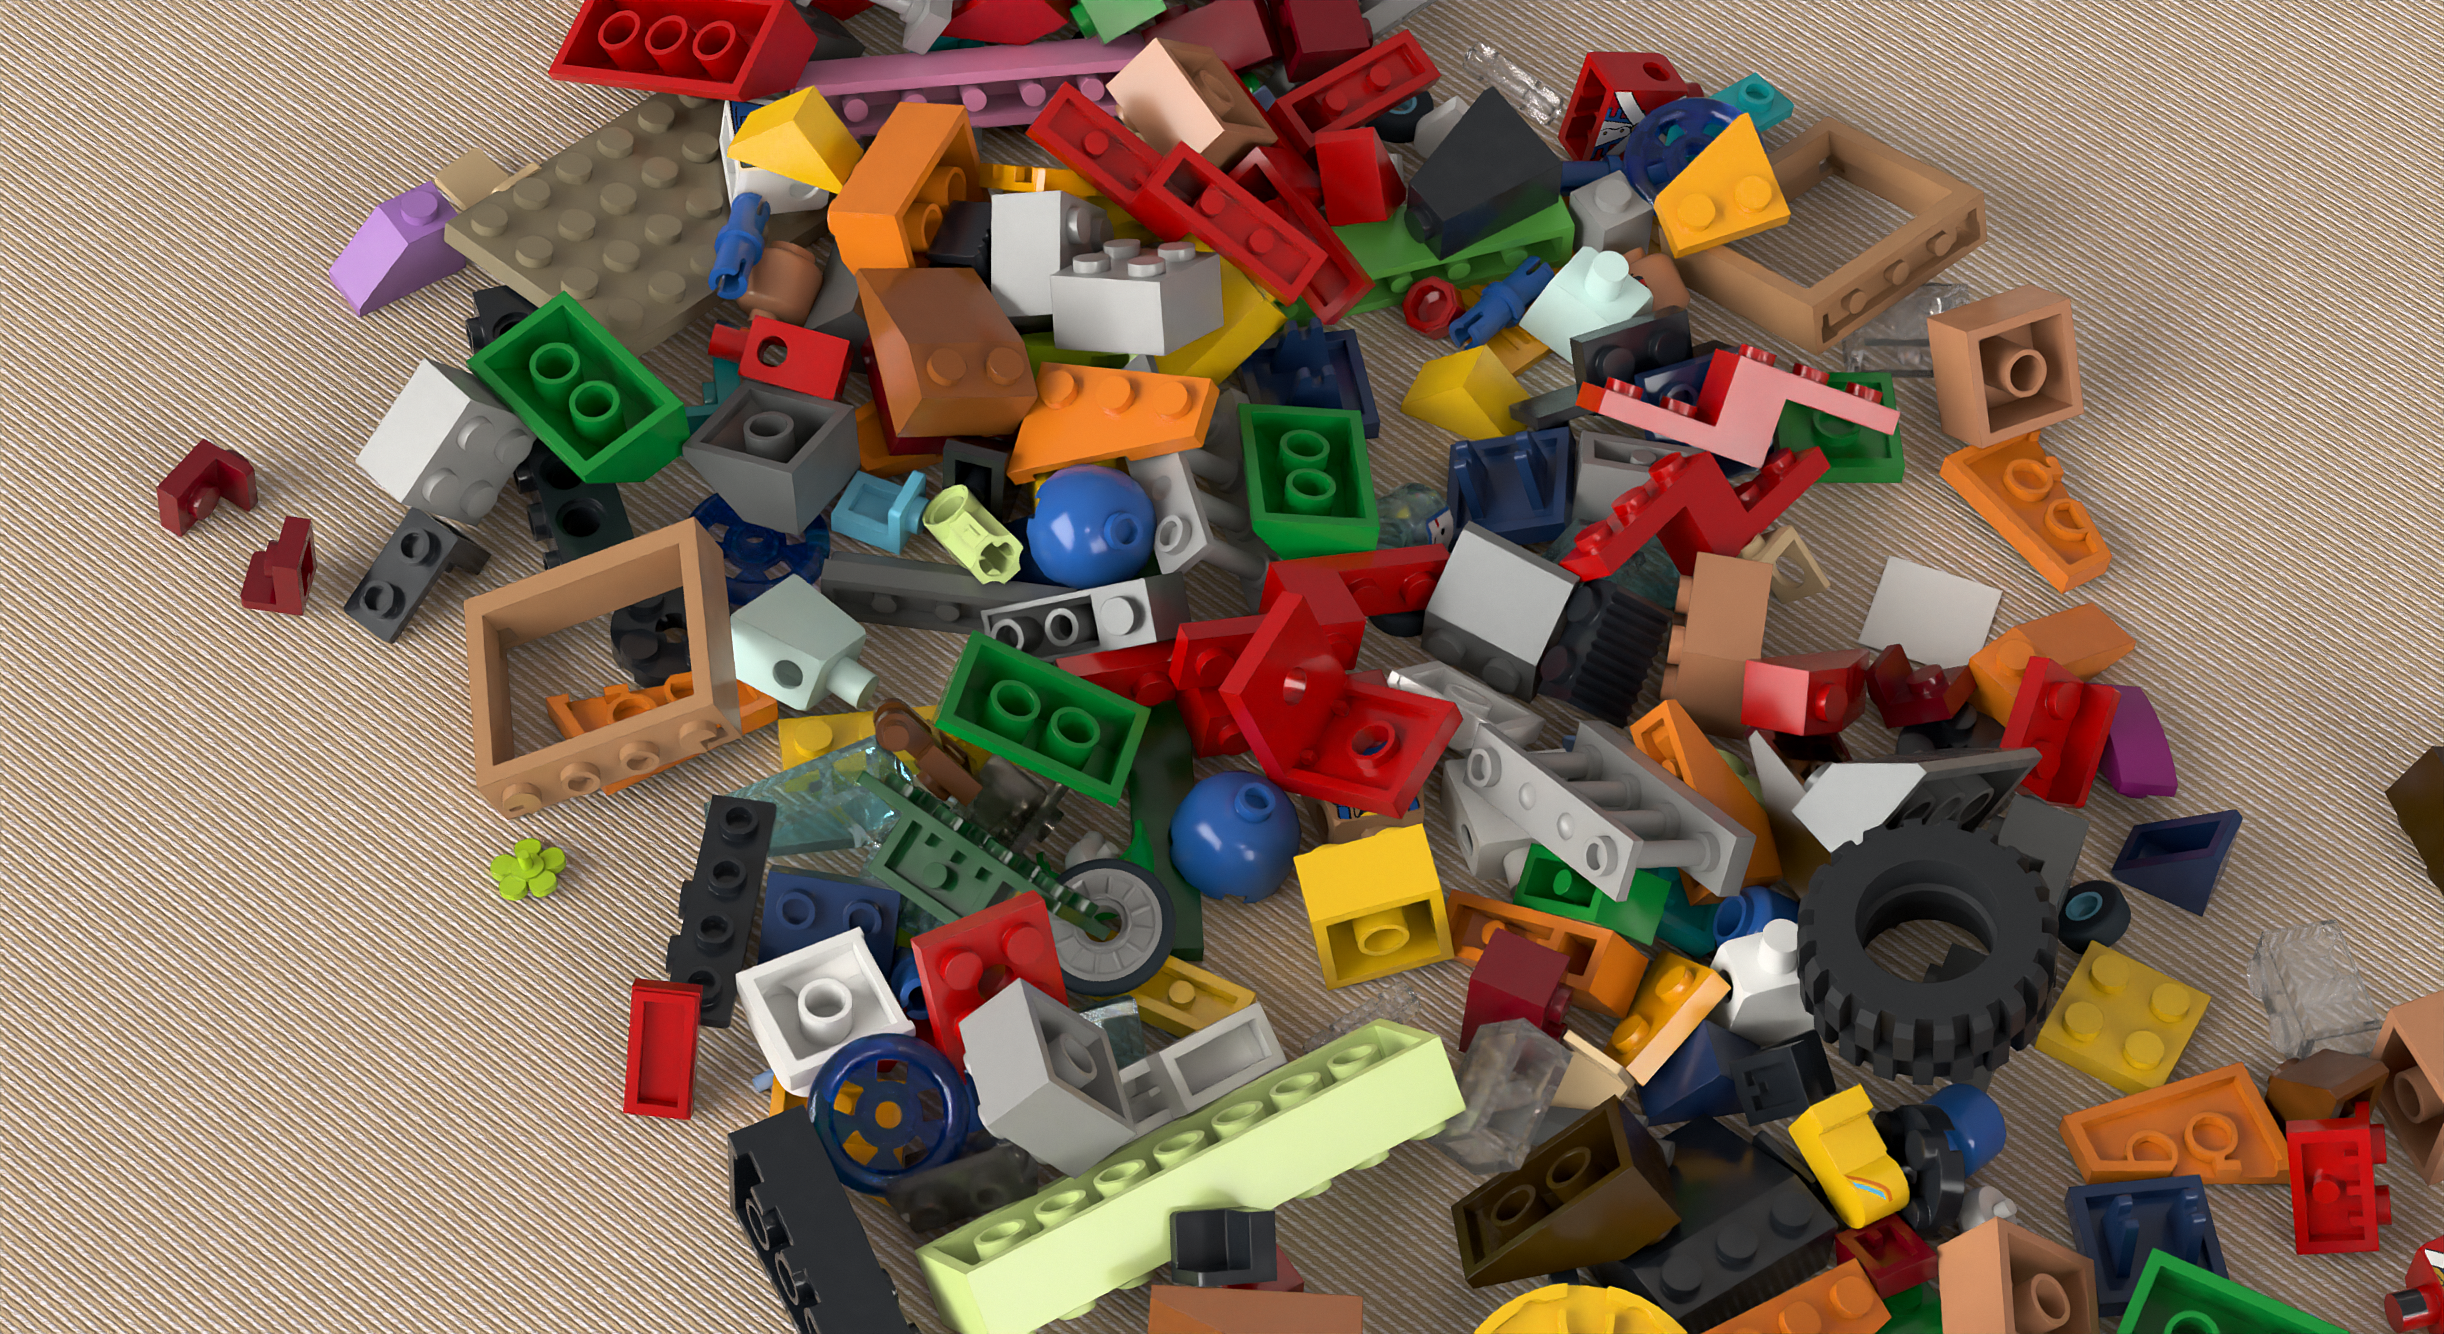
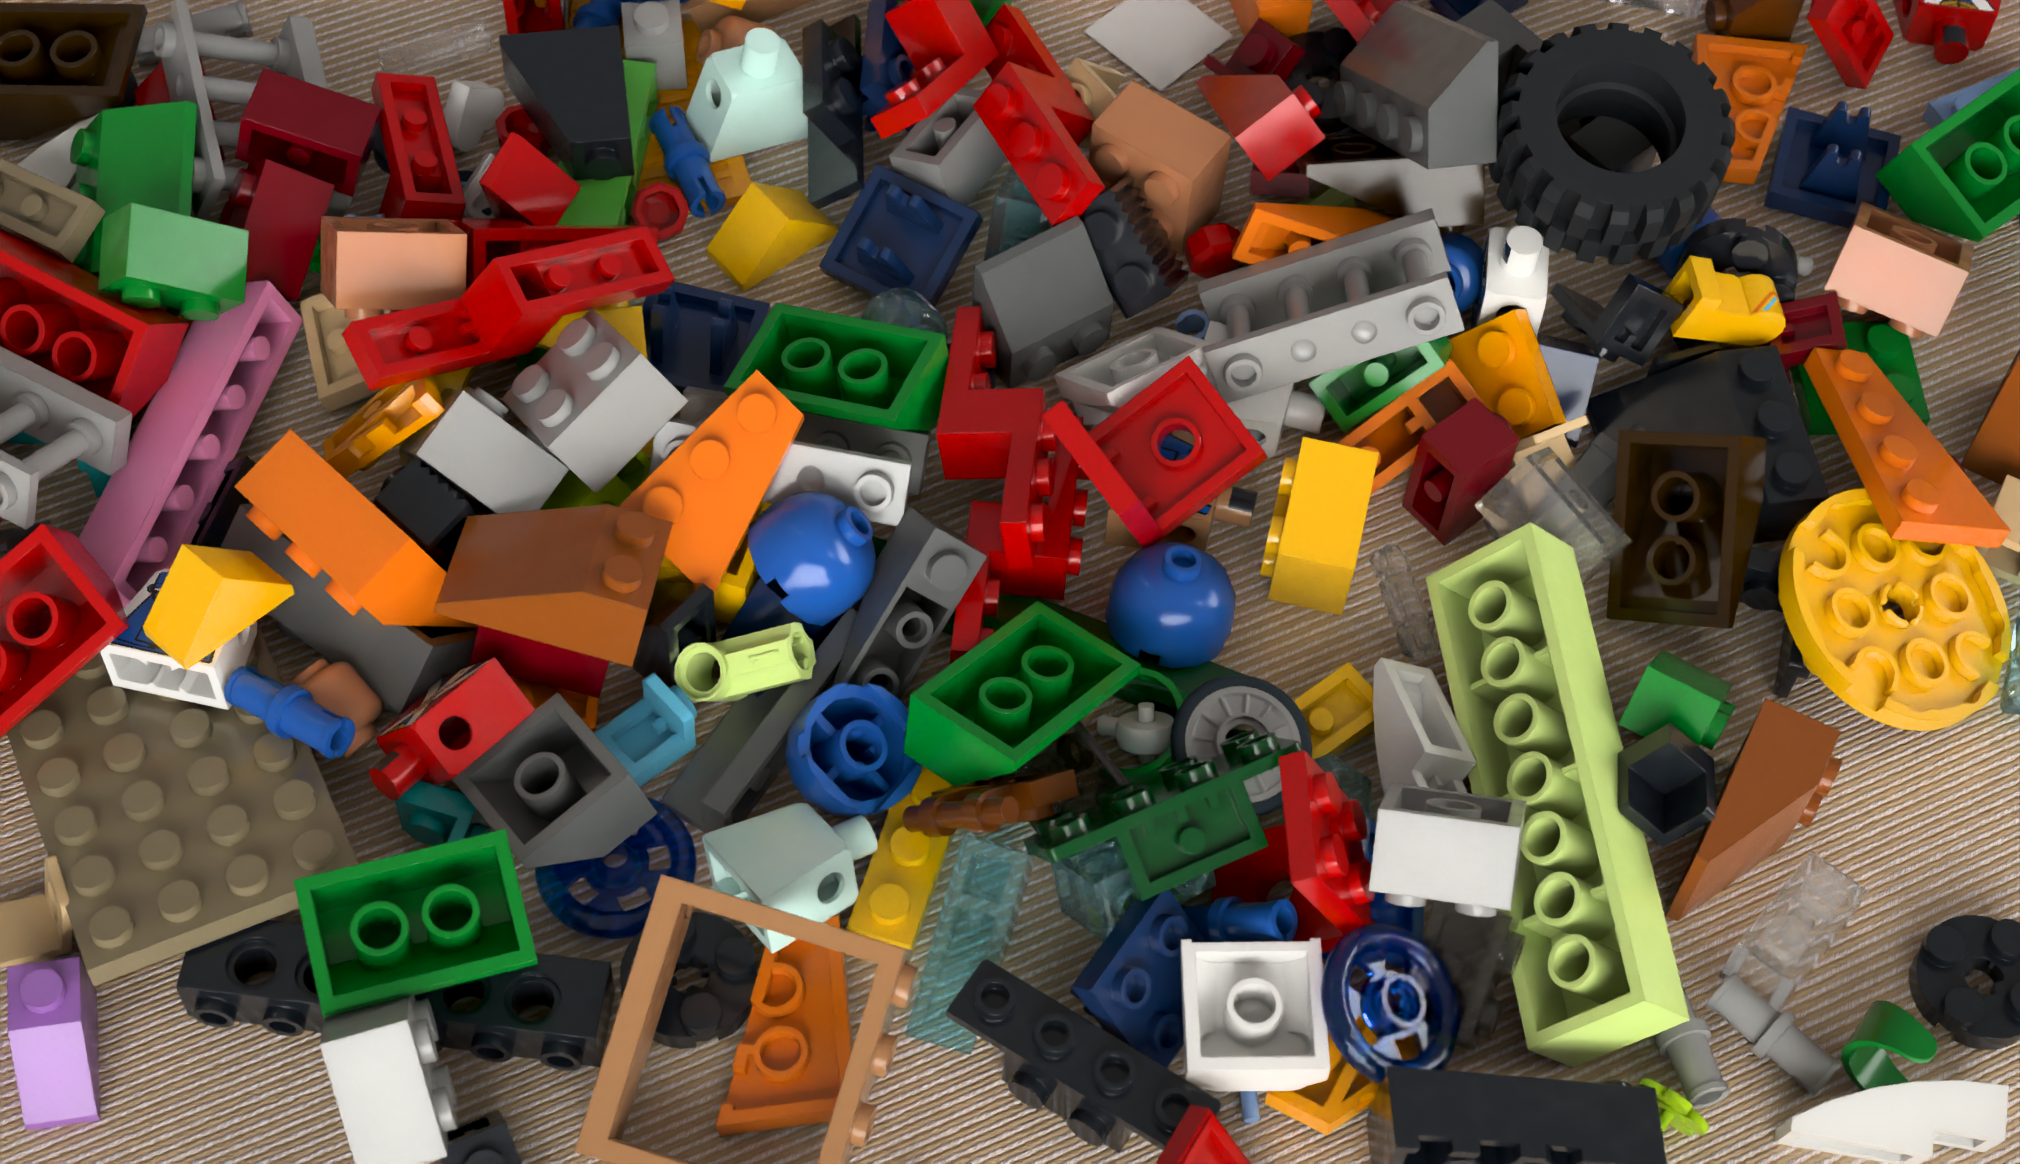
camera: 65 degrees left, 5 degrees up
none -> blue cylinder [785,682,922,819]
none -> green brick [1618,649,1736,750]

